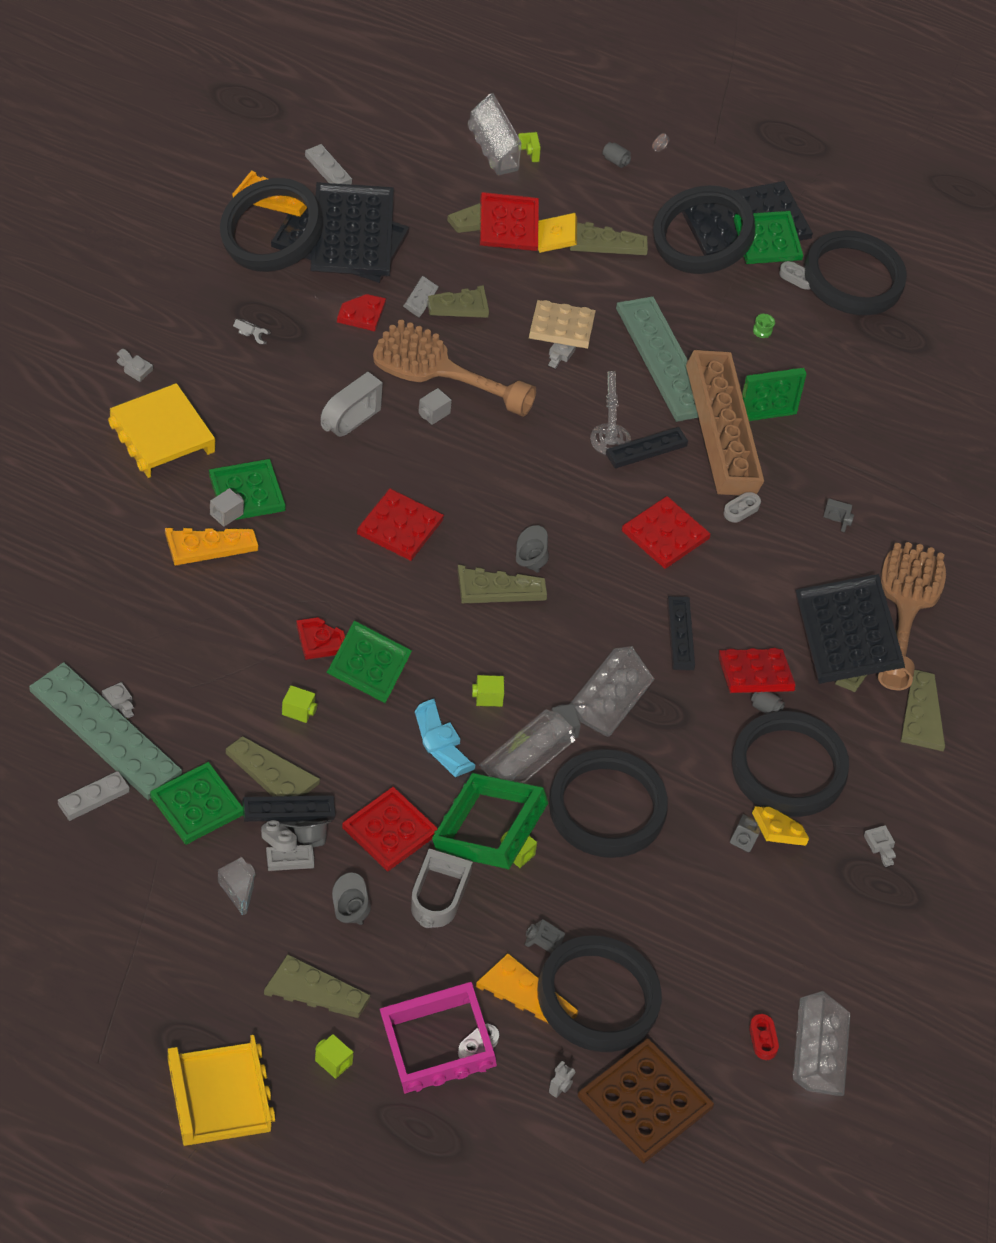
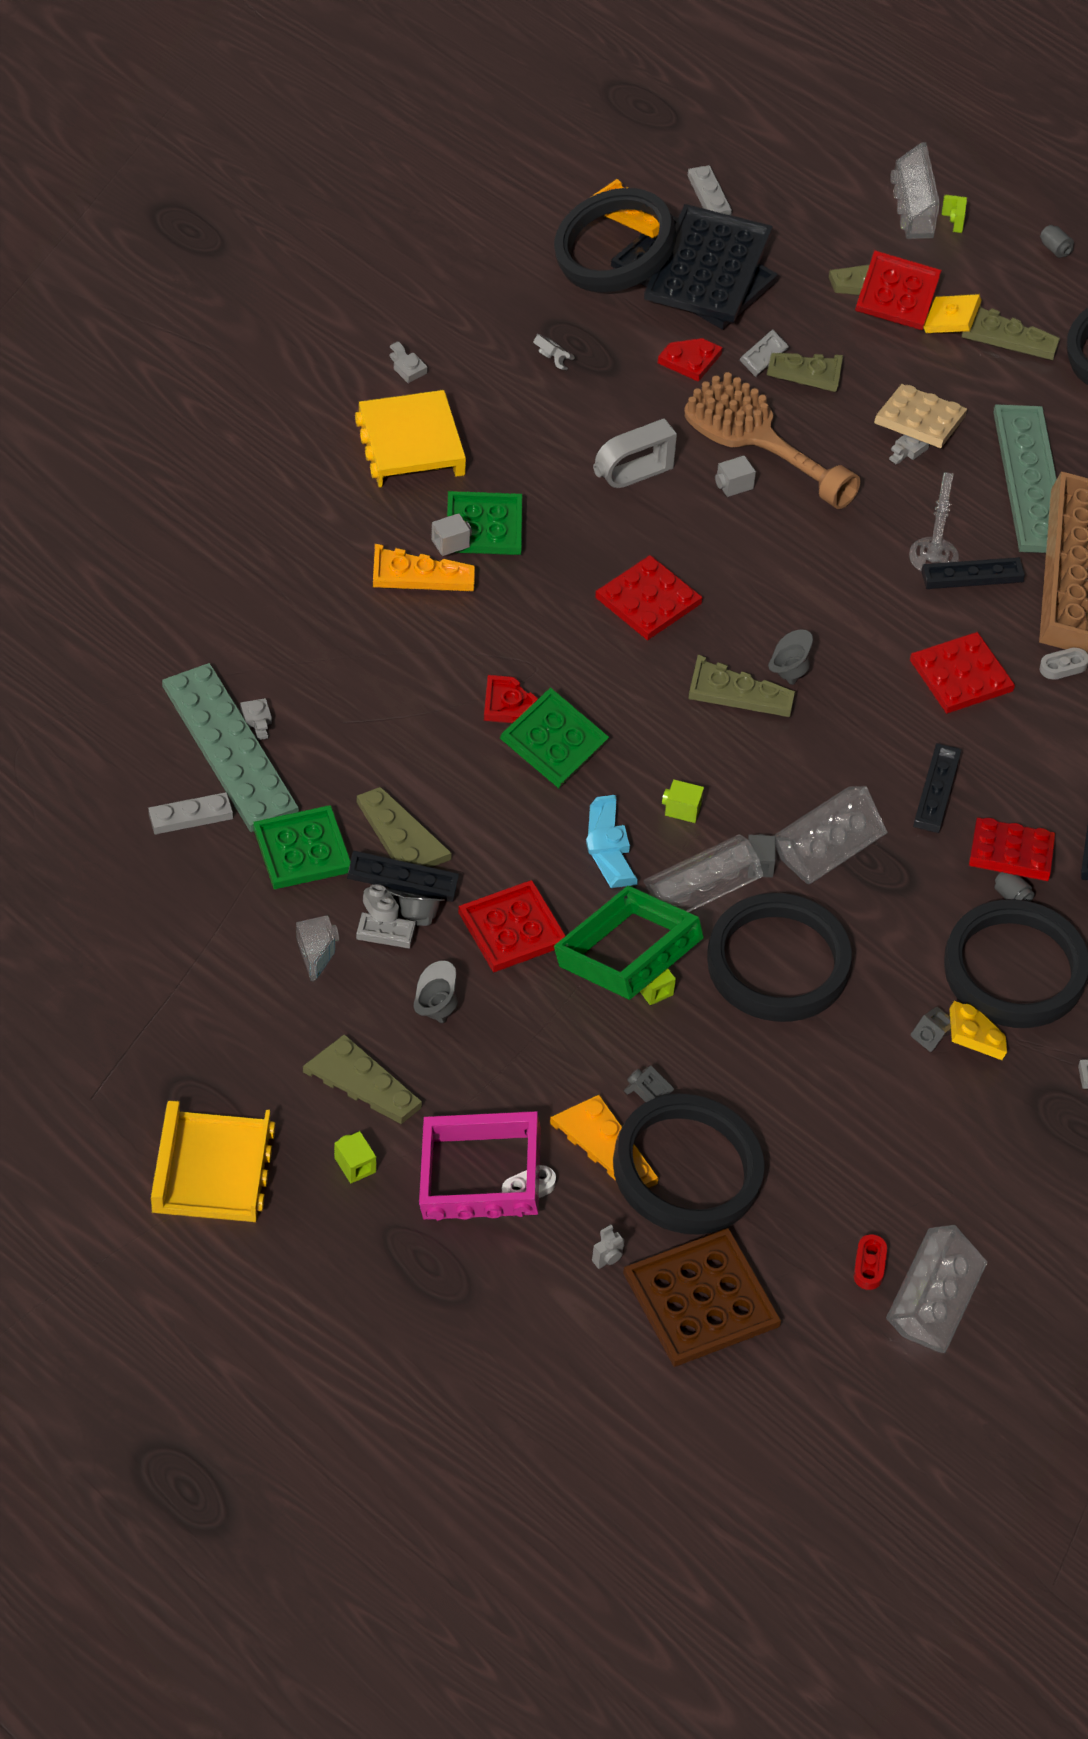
camera: 20 degrees right, 0 degrees up
lime brick [282,686,318,723] -> none
light grey window [411,849,473,928] -> none

